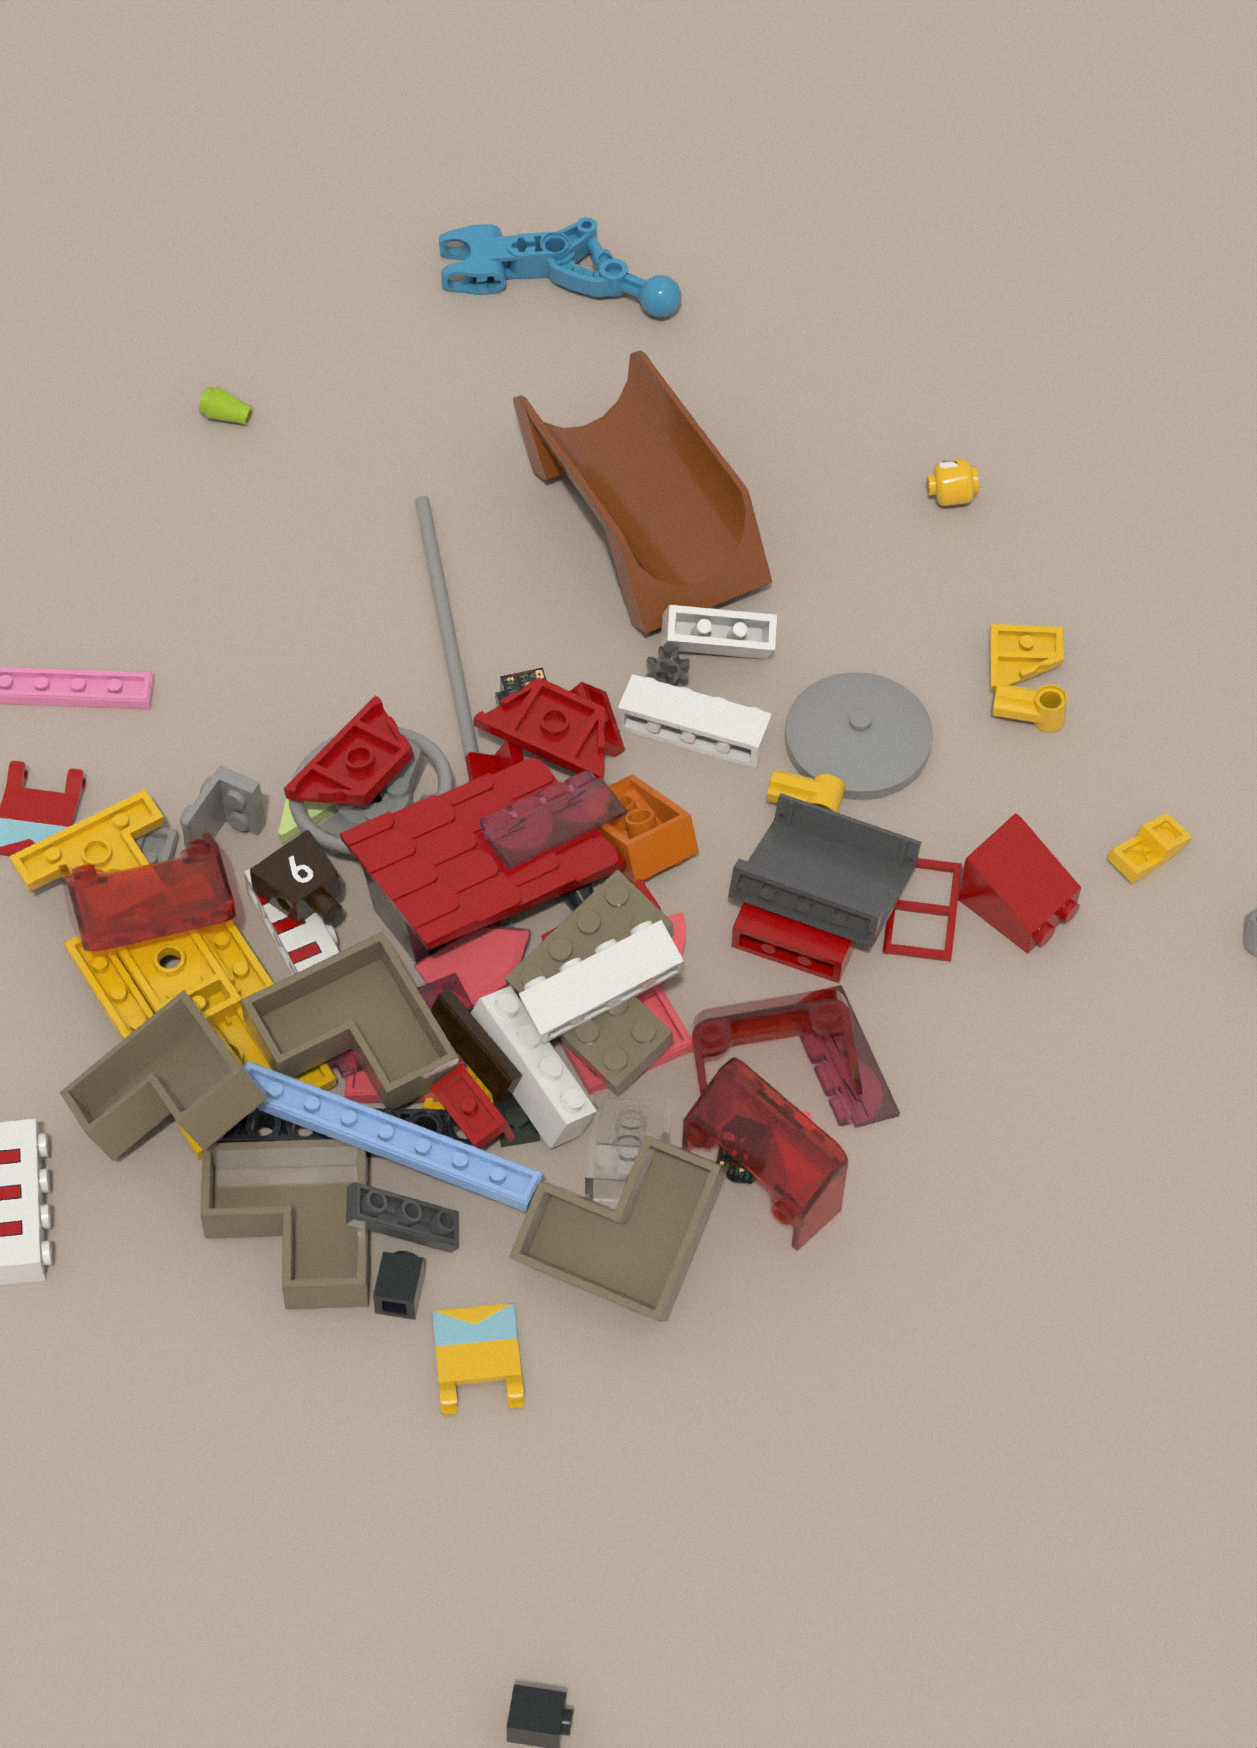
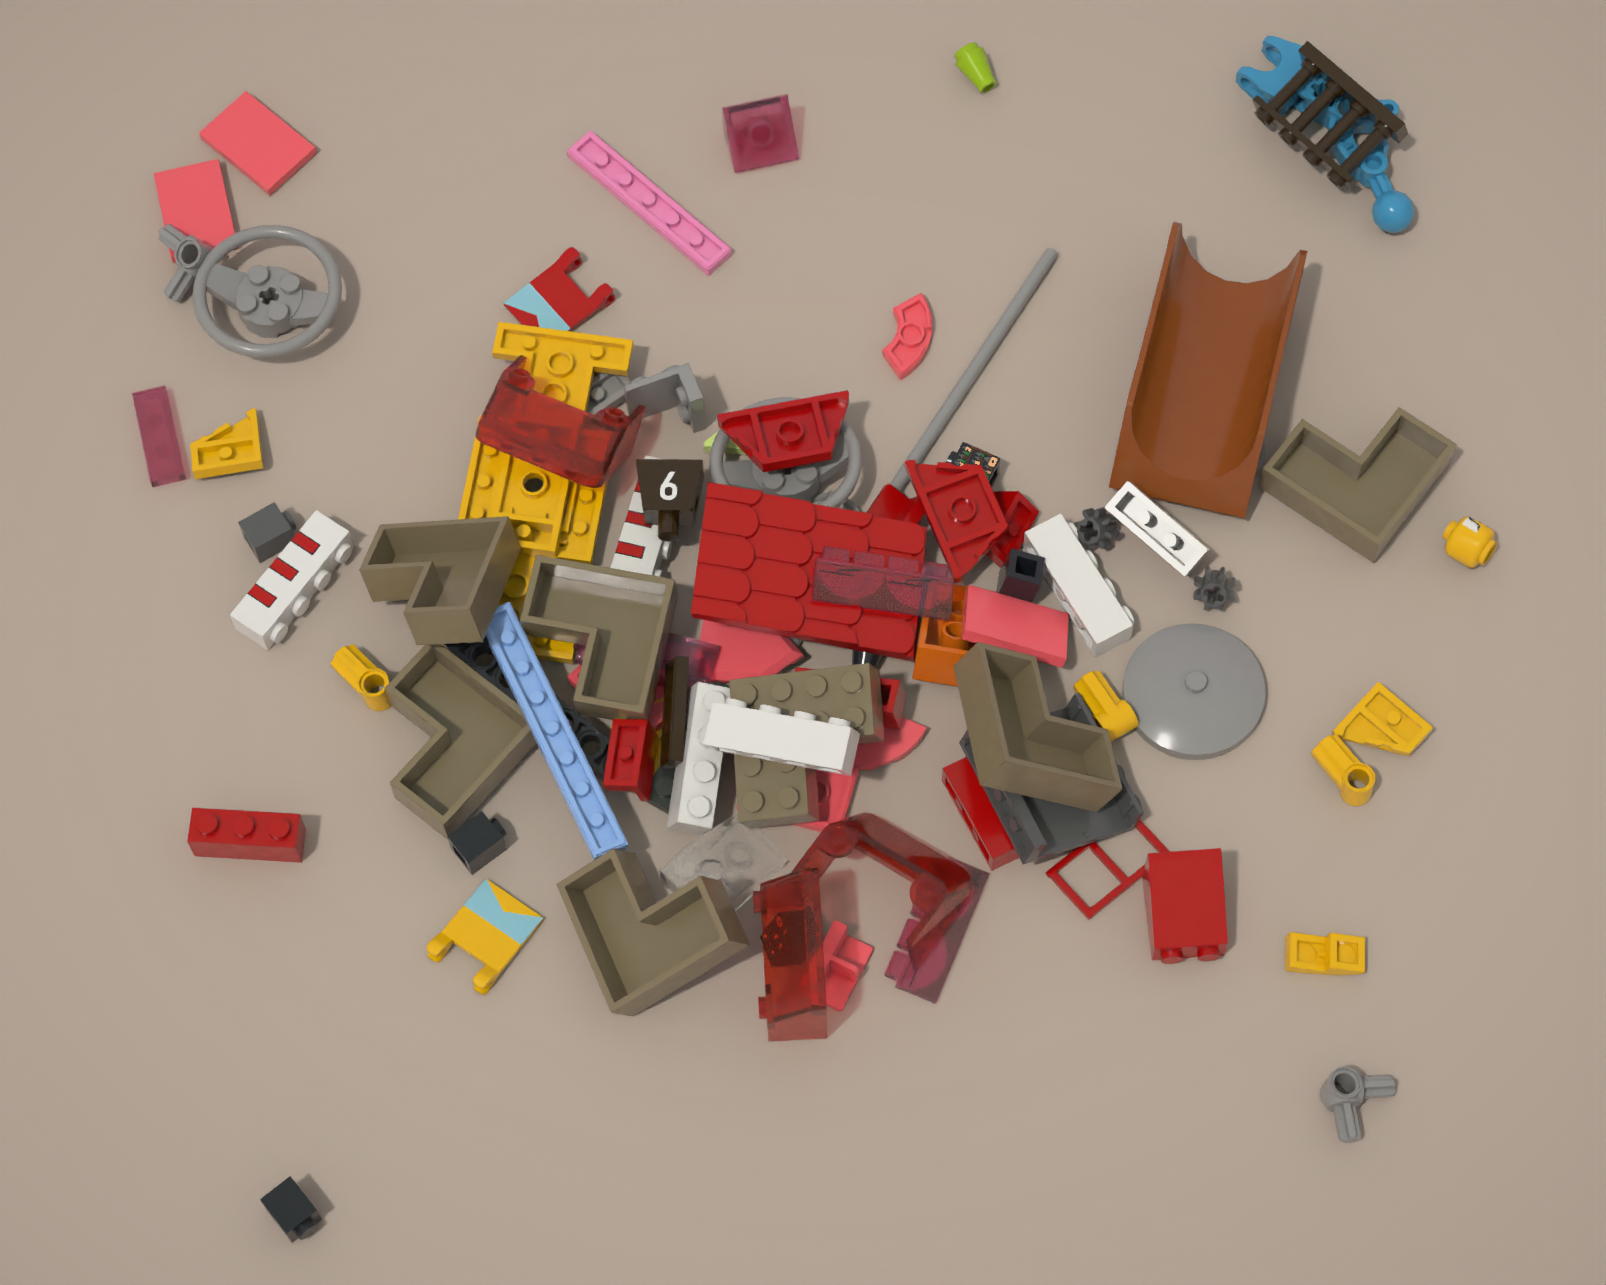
camera: 45 degrees right, 10 degrees up
dark grey tile [346,1182,459,1253] -> none
none -> red brick [187,808,306,863]
none -> yellow piece [330,644,391,711]
none -> clear pink slope [722,94,799,173]
none -> coral tile [882,292,932,381]
none -> dark tan piece [954,642,1122,812]
none -> coral tile [961,585,1069,668]
none -> black brick [996,548,1045,603]
none -> dark grey gear [1193,566,1236,611]
none -> dark brown fence [1252,41,1408,192]
none -> dark tan piece [1258,407,1457,563]

